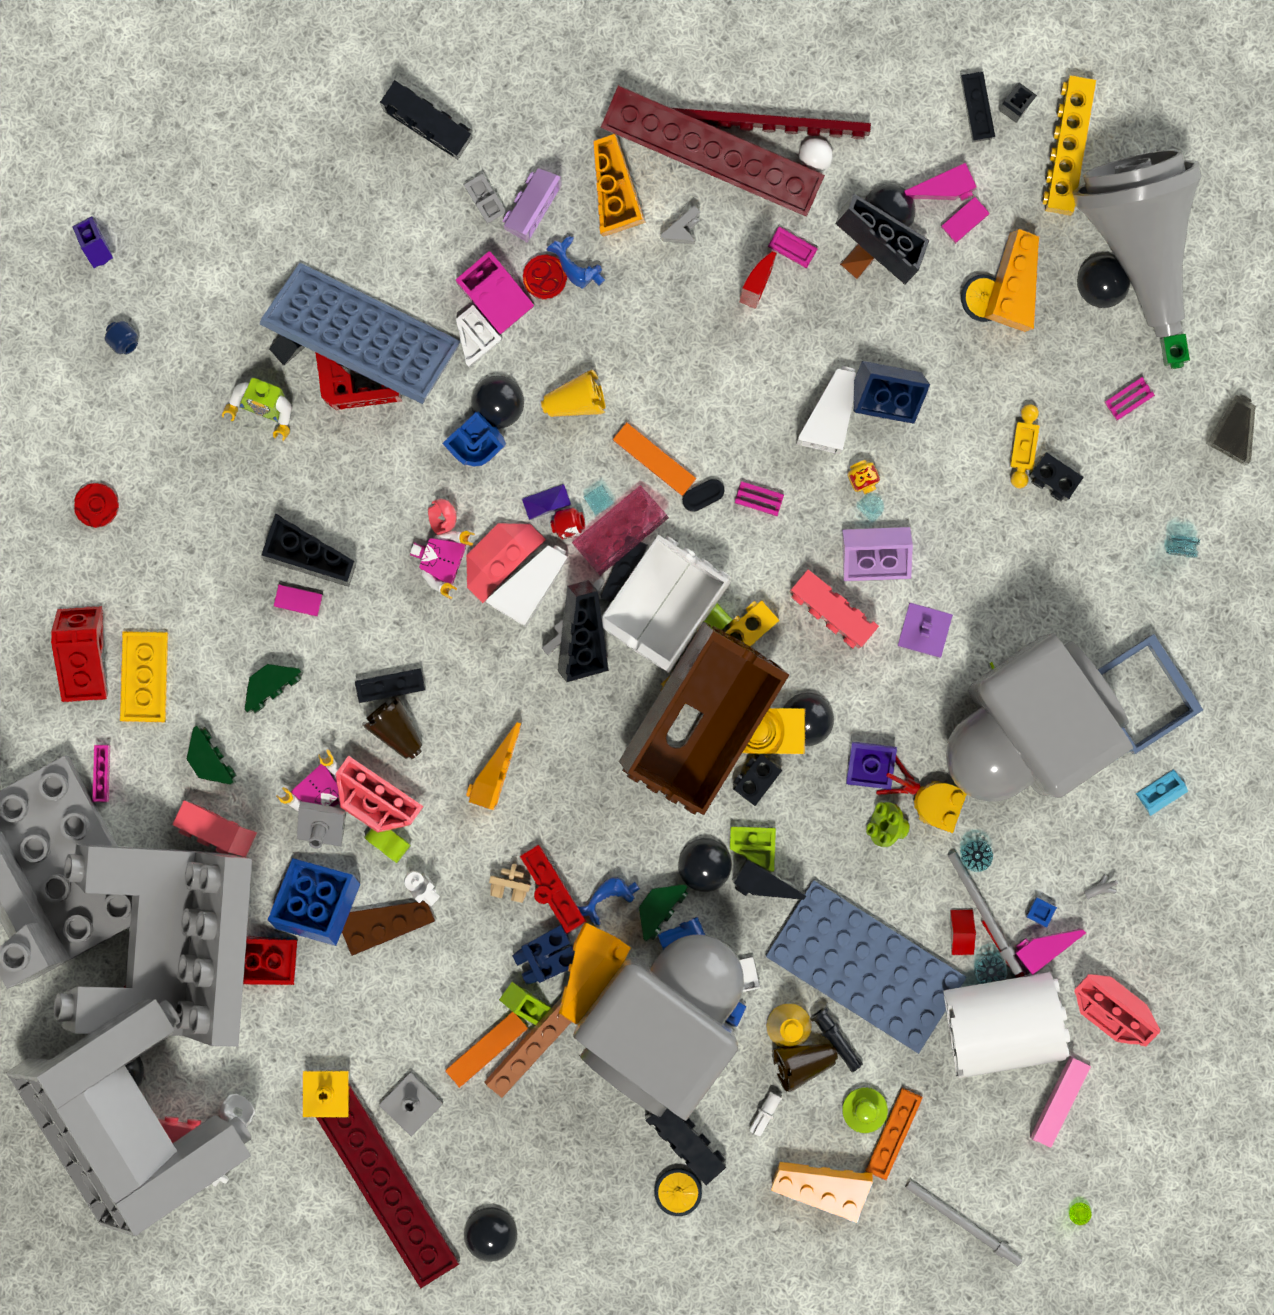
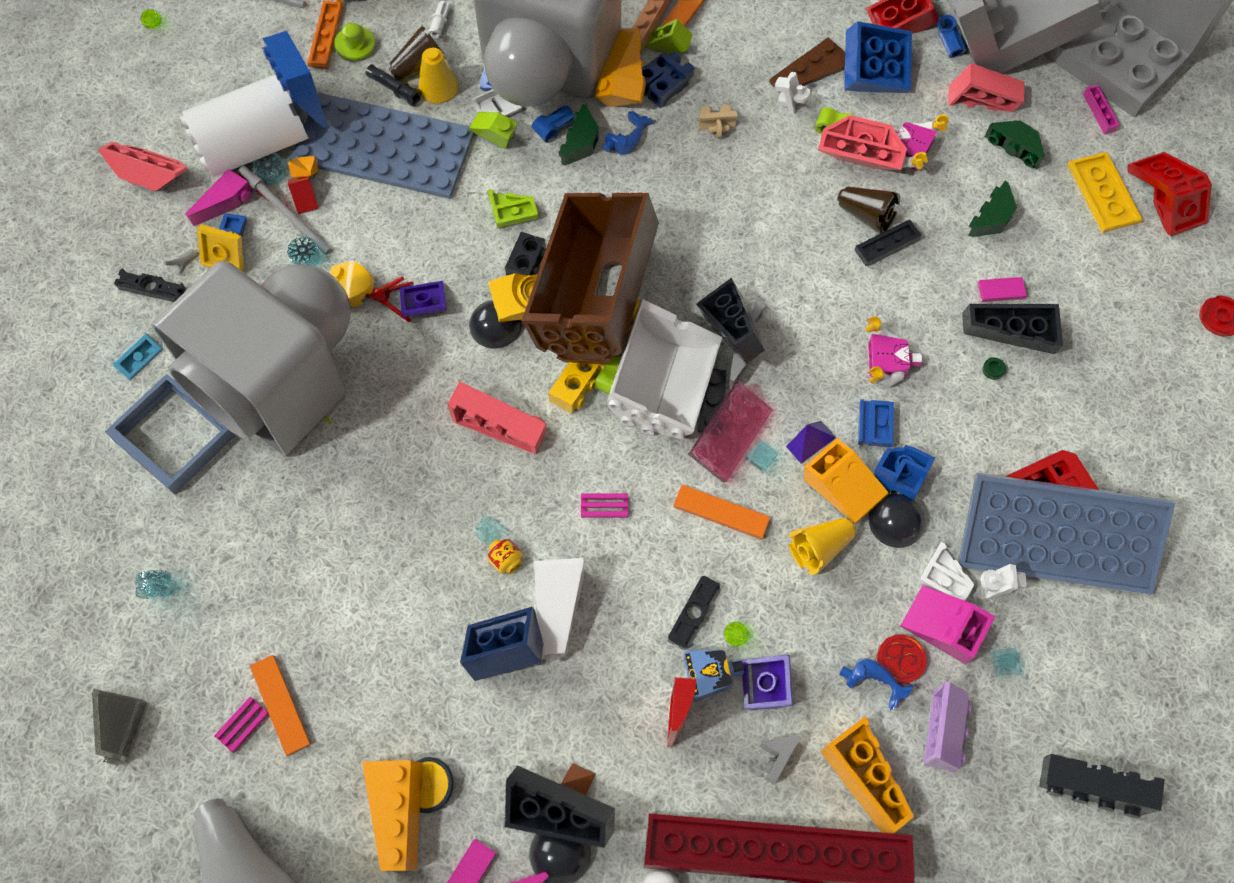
camera: 160 degrees right, 20 degrees down
torso [222,378,292,441] -> none
light grey tile [297,801,345,848] -> none
coral hair [428,499,457,535] -> none
light grey slope [463,173,506,224] -> none
coral wedge [466,523,546,603] -> none
light orange wedge [466,722,522,810] -> none
white slope [486,545,568,627] -> none
red hinge [520,845,587,934] -> none
red head [551,508,585,539] -> none
black piece [678,838,732,892] -> none
black tile [682,479,725,512] -> none
black slope [732,859,806,900] -> none
dark pink tile [768,227,818,269] -> none
lavender slope [842,527,913,581] -> none
lime plate [866,802,910,847] -> none
medium lavender piece [898,603,953,658] -> none
yellow plate [1010,404,1040,489] -> none
black brick [1029,452,1084,502] -> none
bright pink panel [1030,1056,1091,1148] -> none
black piece [1077,255,1130,308] -> none
green brick [1160,334,1190,369] -> none
none -> black piece [114,269,186,302]
none -> yellow tile [197,224,244,272]
none -> orange tile [250,655,311,757]
none -> blue slope [262,31,327,128]
none -> light orange slope [288,156,319,178]
none -> lime slope [469,112,517,149]
none -> black piece [668,576,720,650]
none -> torso [683,650,744,702]
none -> clear neon green plate [724,622,748,647]
none -> dark purple slope [742,654,793,710]
none -> light orange slope [804,438,888,524]
none -> blue plate [858,399,894,447]
none -> white hips [981,564,1027,599]
none -> dark green tile [982,357,1006,380]
none -> clear light blue plate [990,648,1022,677]

